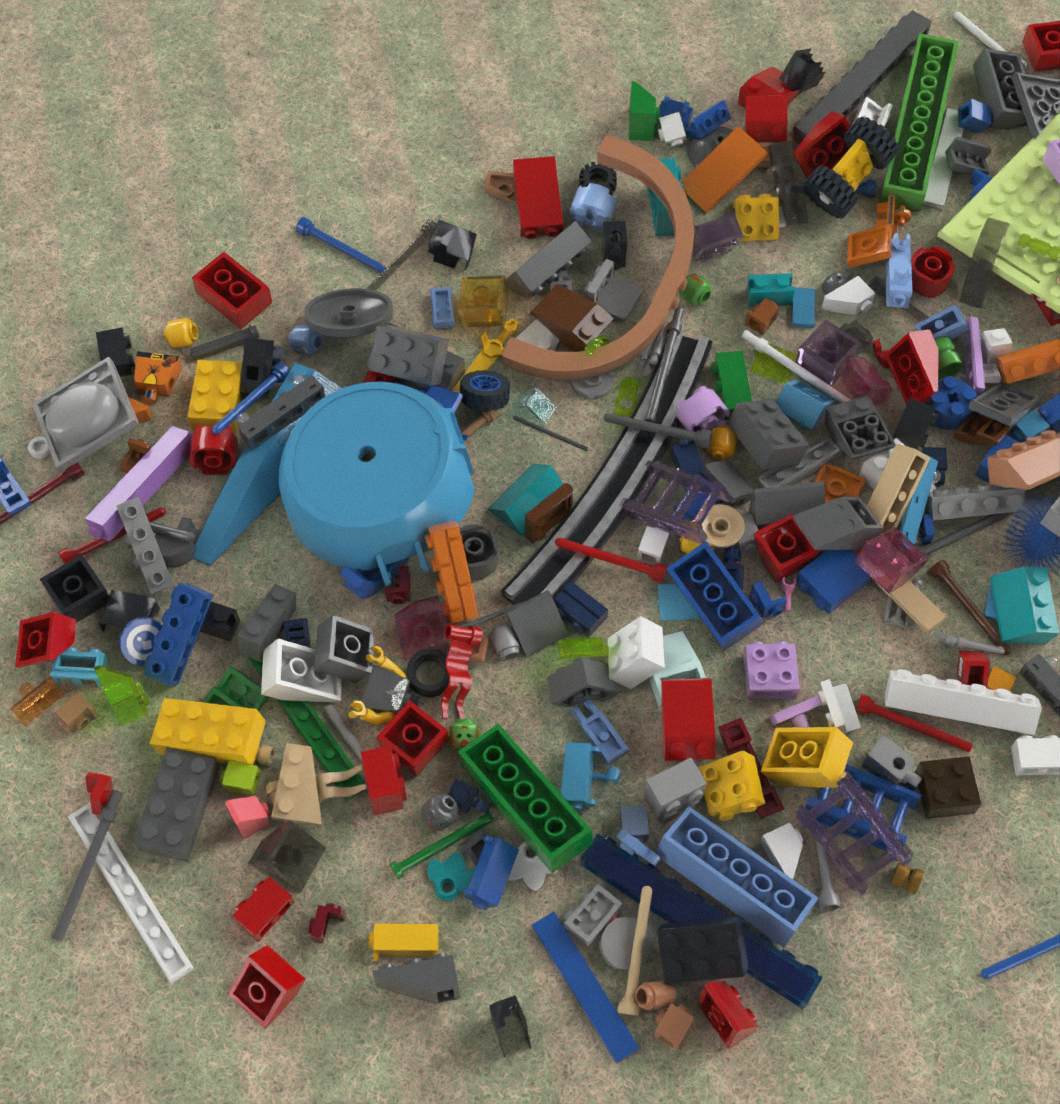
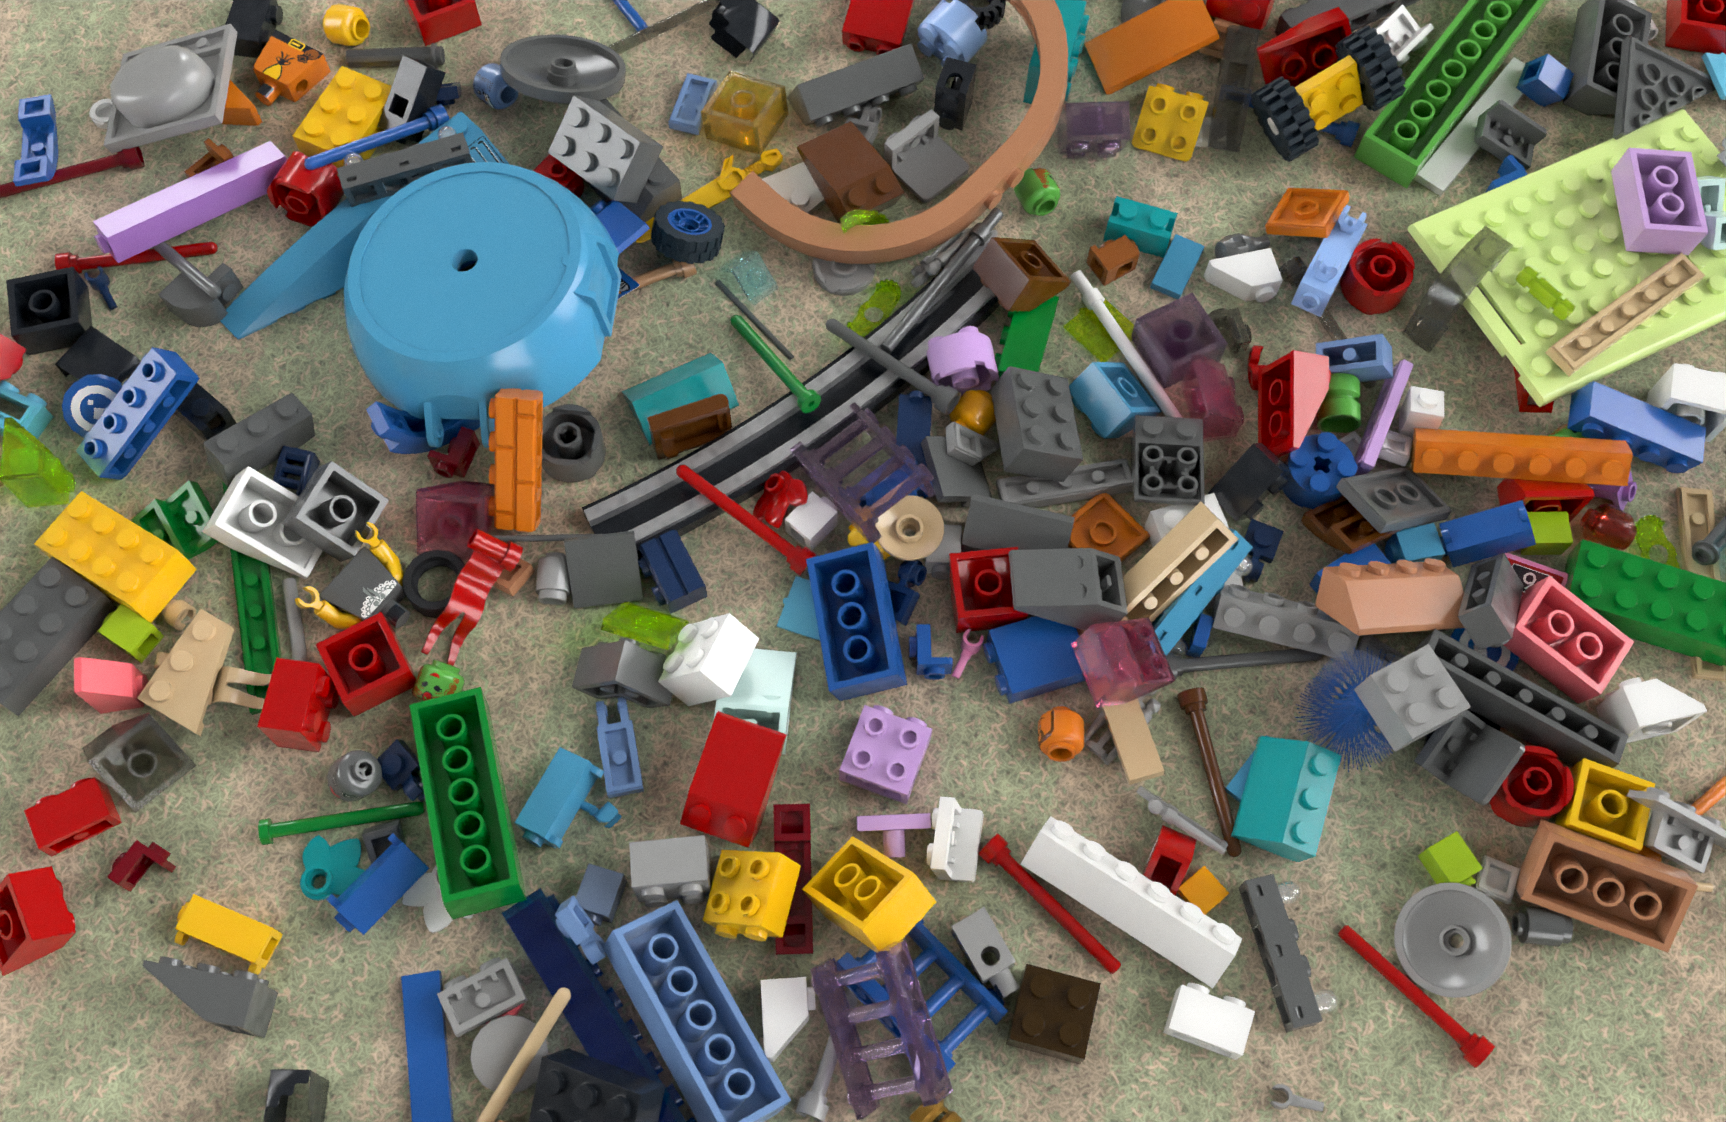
camera: 20 degrees right, 5 degrees up
light grey bracket [116,497,174,594] -> none
orange hips [875,195,911,238] -> none
none -> dark blue hand [84,266,118,311]
none -> green bar [730,315,821,413]
none -> red plate [753,470,808,529]
none -> light grey tile [945,422,1000,466]
none -> reddish brown slope [972,237,1071,312]
none -> orange head [1038,706,1084,762]

